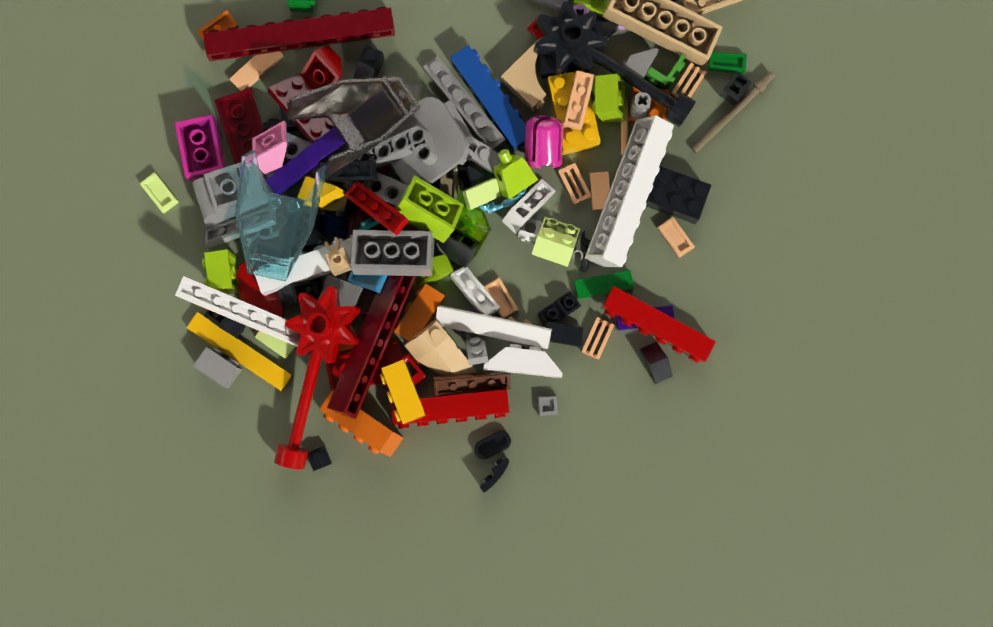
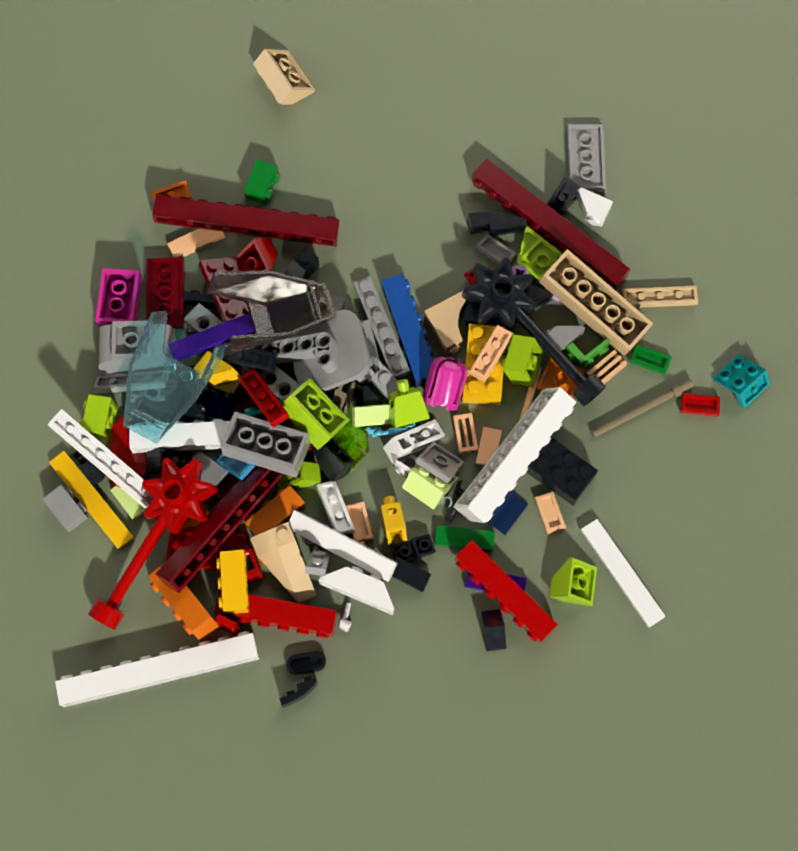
camera: 20 degrees right, 10 degrees down
yellowish green tile [139,172,179,213] -> none
bright pink slope [252,121,287,176] -> none
black plate [308,446,332,471] -> none
tan brick [325,237,351,276] -> none
reddish brown tile [433,371,511,397] -> none
light grey tile [537,395,558,416] -> none
light nougat tile [581,317,614,360] -> none
light grey axle [630,92,651,119] -> none
black slope [720,72,752,106] -> none
none -> white brick [55,631,260,707]
none -> red tile [215,614,240,635]
none -> white hand [339,603,352,632]
none -> yellow torso [381,496,407,546]
none -> light grey tile [415,442,465,483]
none -> dark blue panel [487,489,528,535]
none -> lime slope [549,557,598,606]
none -> white tile [581,519,666,628]
none -> red tile [680,393,720,417]
none -> teal bracket [713,355,771,409]

